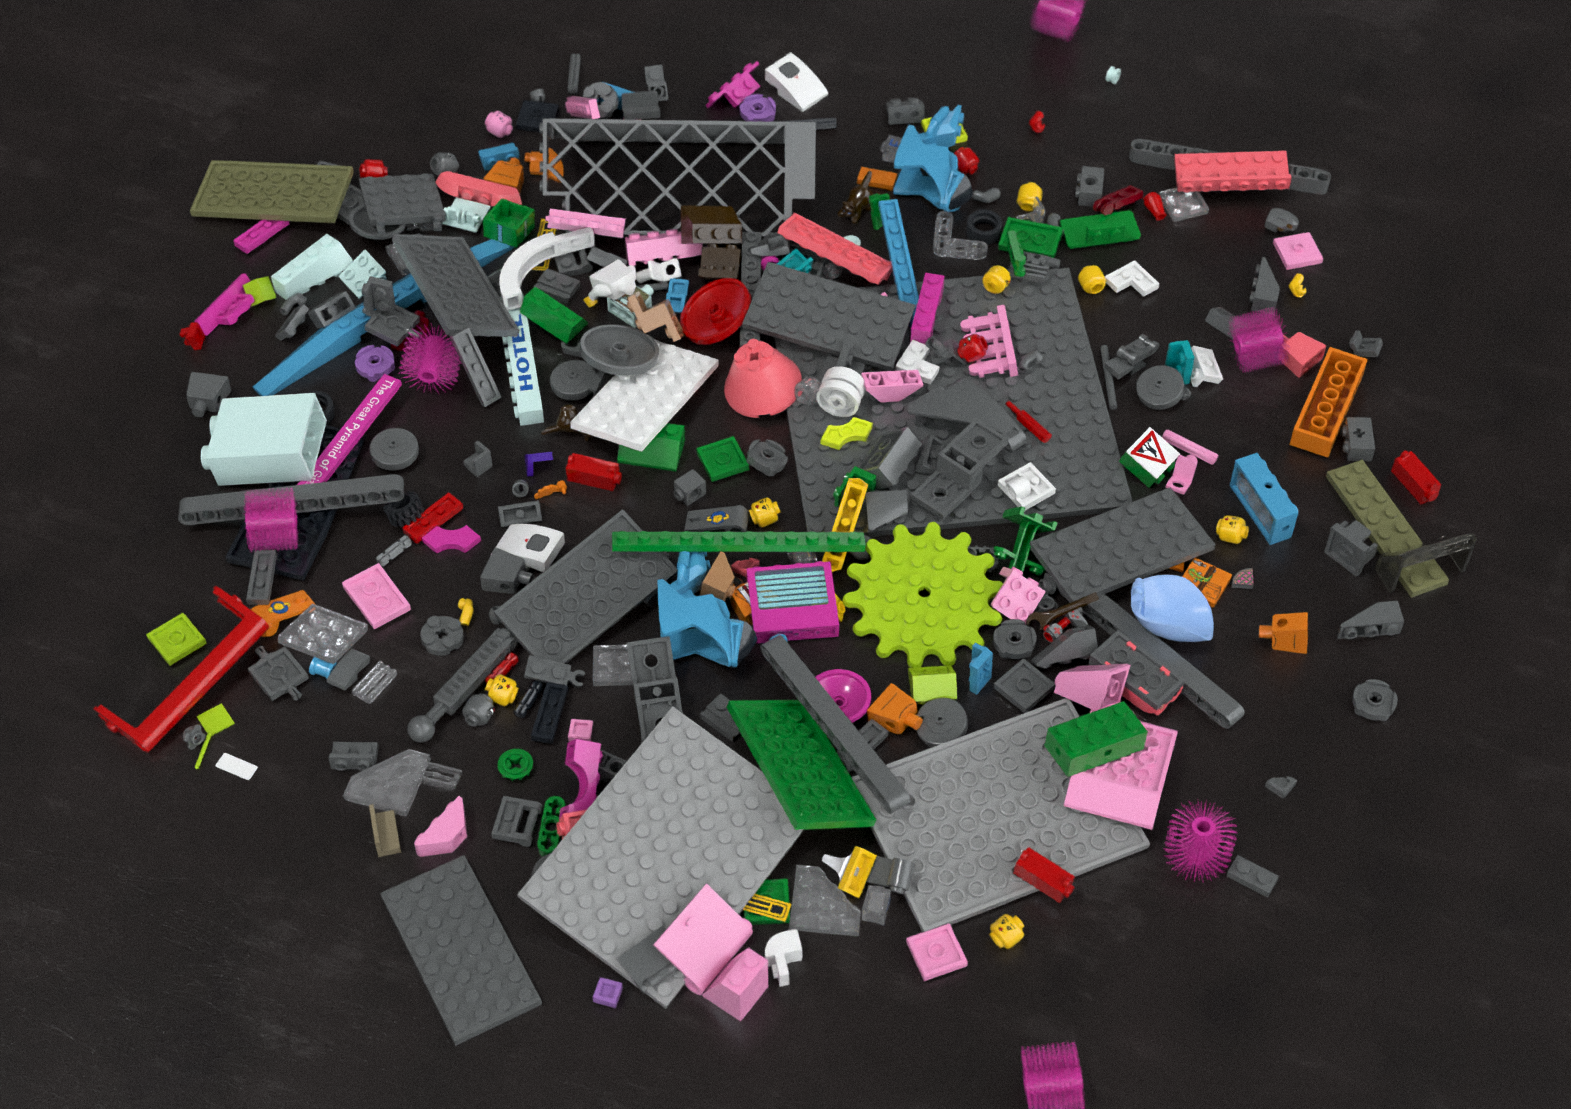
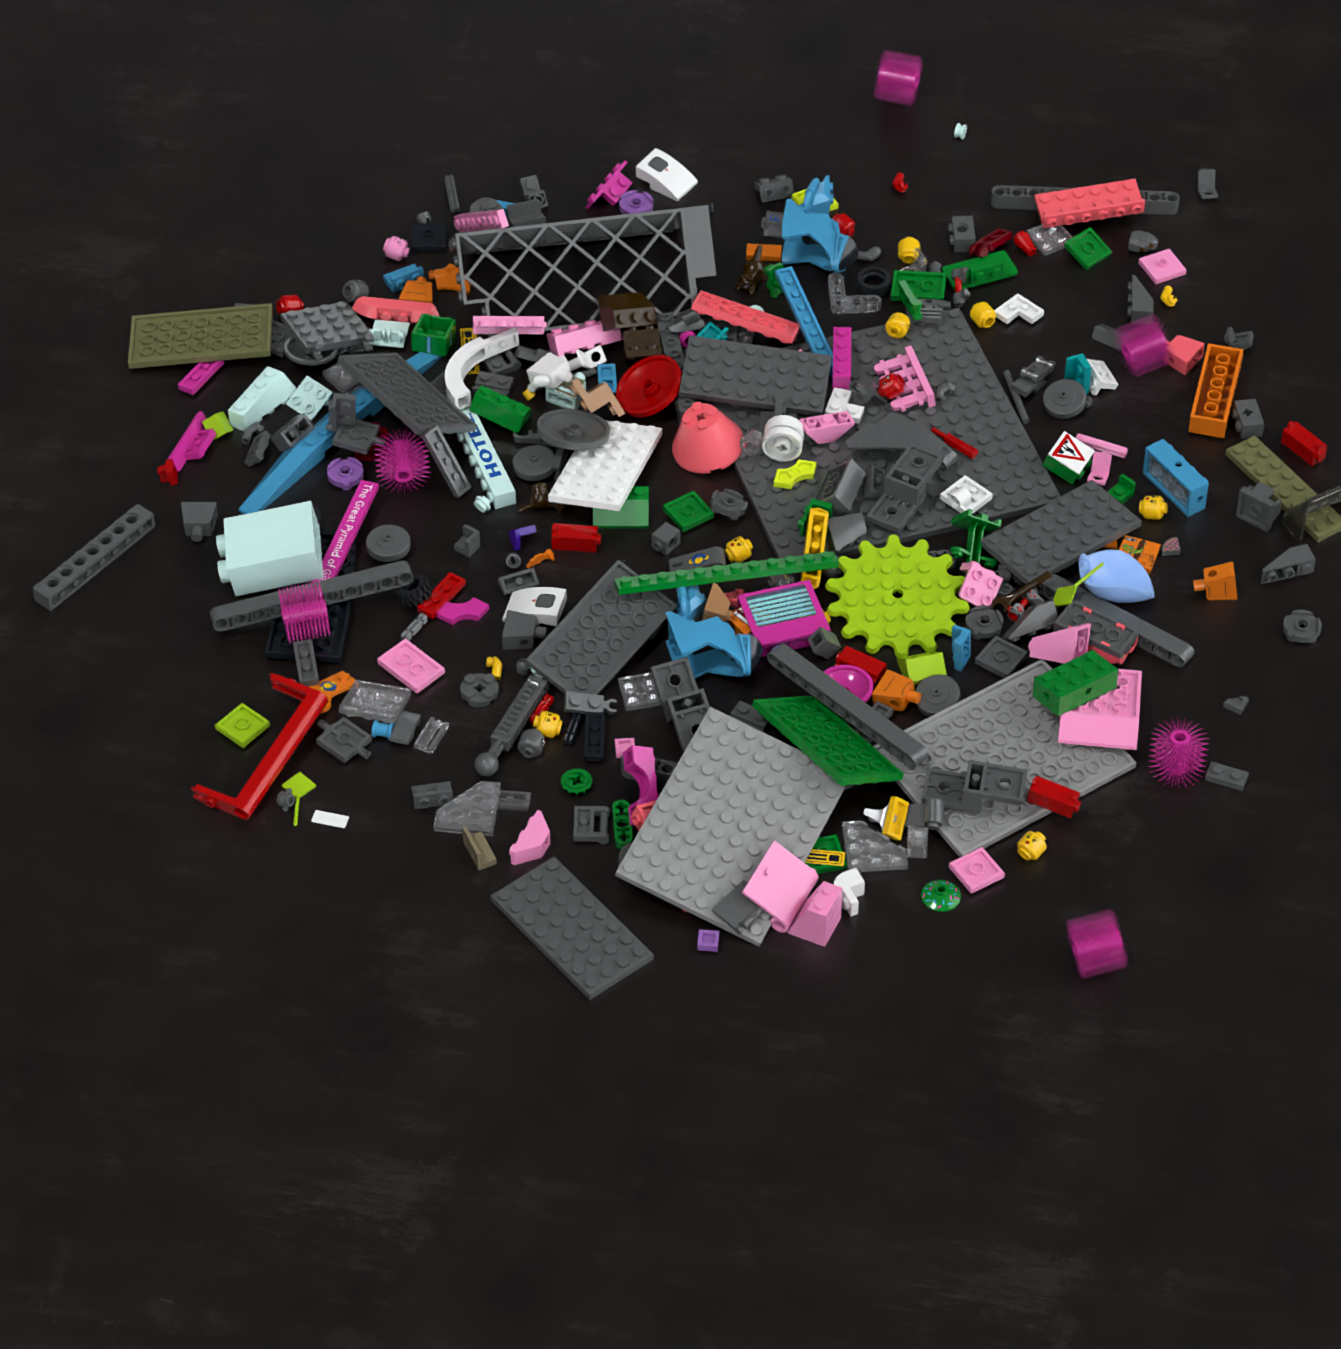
camera: 10 degrees left, 5 degrees down
none -> dark grey brick [33,504,155,611]
none -> light aqua plate [474,496,491,513]
none -> dark grey brick [808,627,841,659]
none -> red brick [835,646,887,688]
none -> dark grey bracket [921,760,1027,813]
none -> green dish [921,879,961,912]
none -> dark grey piece [951,267,970,308]
none -> lime piece [1053,562,1104,607]
none -> green tile [1064,227,1112,270]
none -> green bracket [1107,474,1136,505]
none -> dark grey bracket [1197,168,1218,199]

